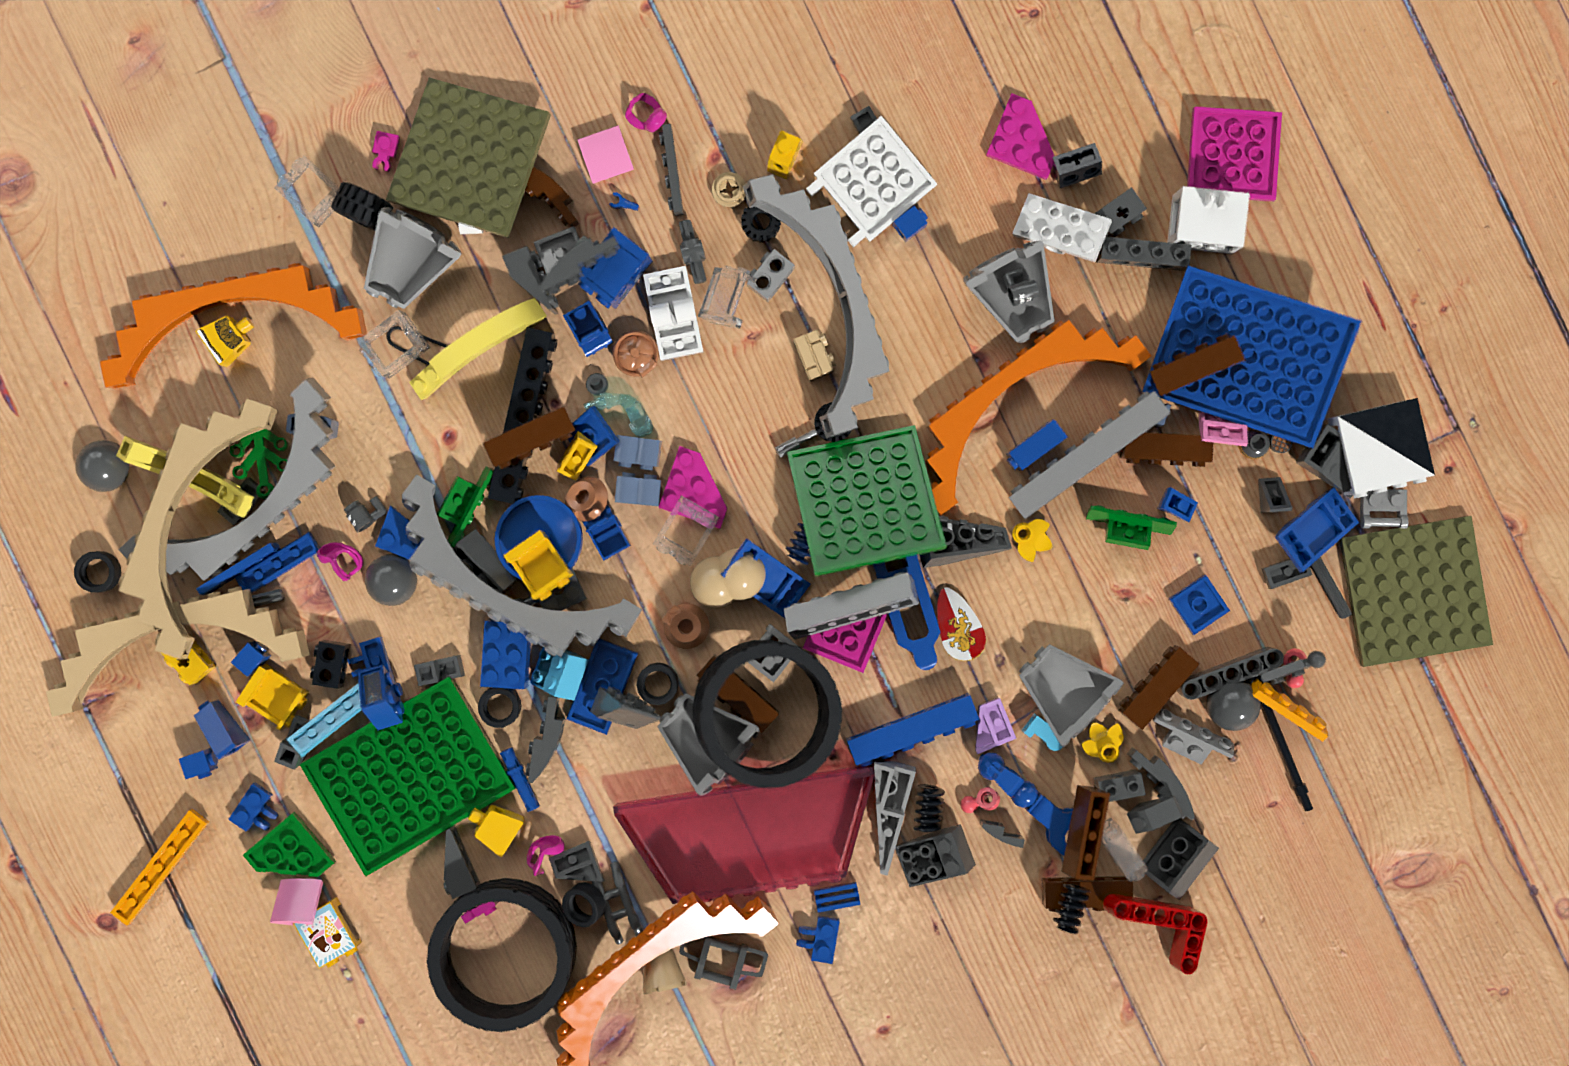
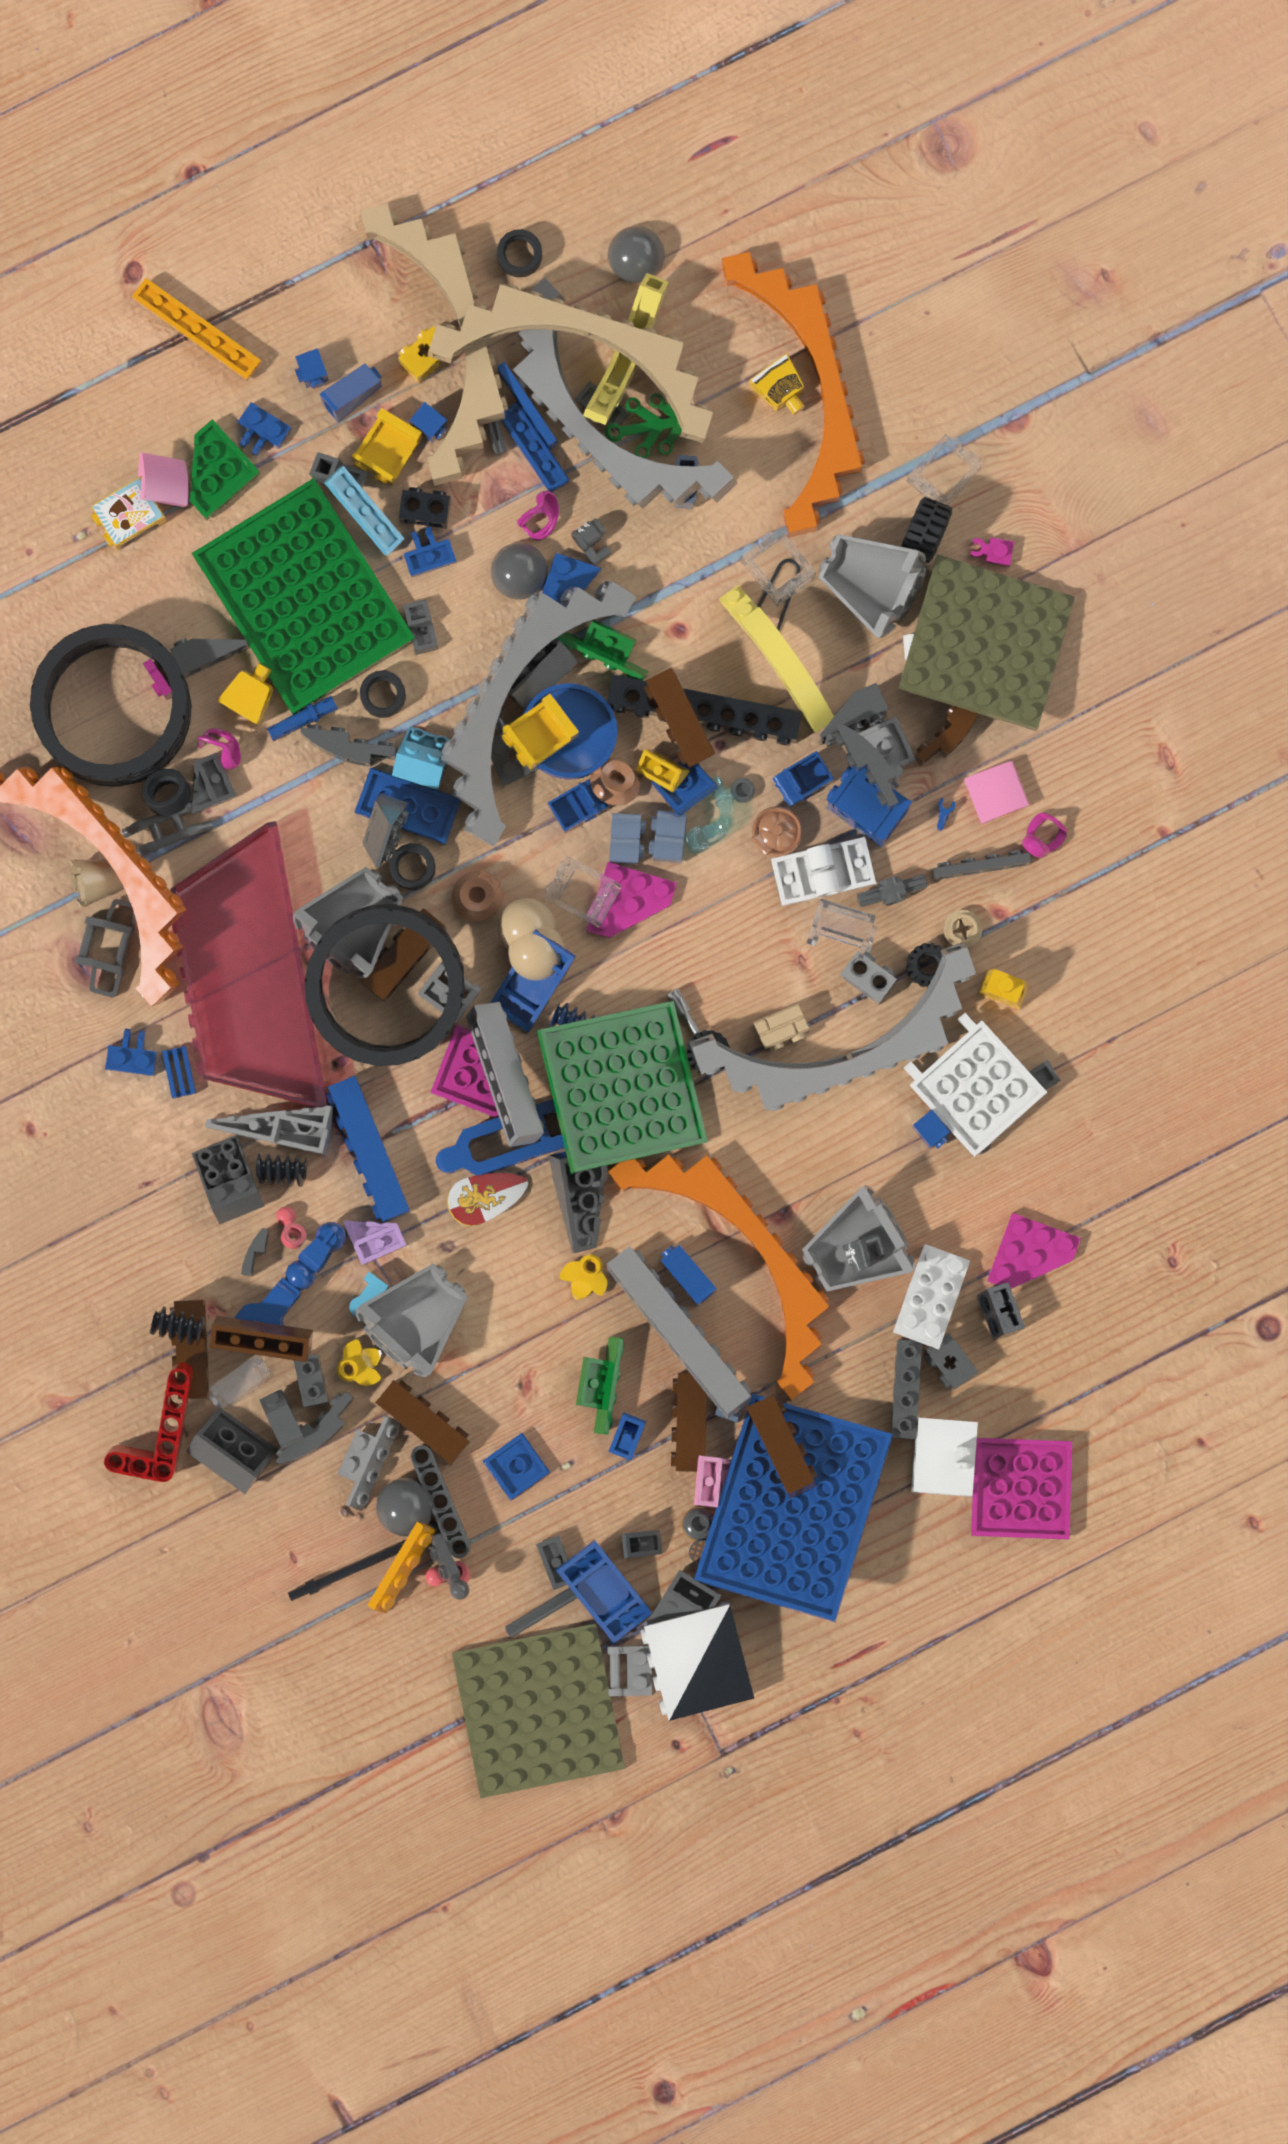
camera: 90 degrees right, 5 degrees down
blue piece [357,665,405,730] -> none
blue piece [480,619,531,690] -> none

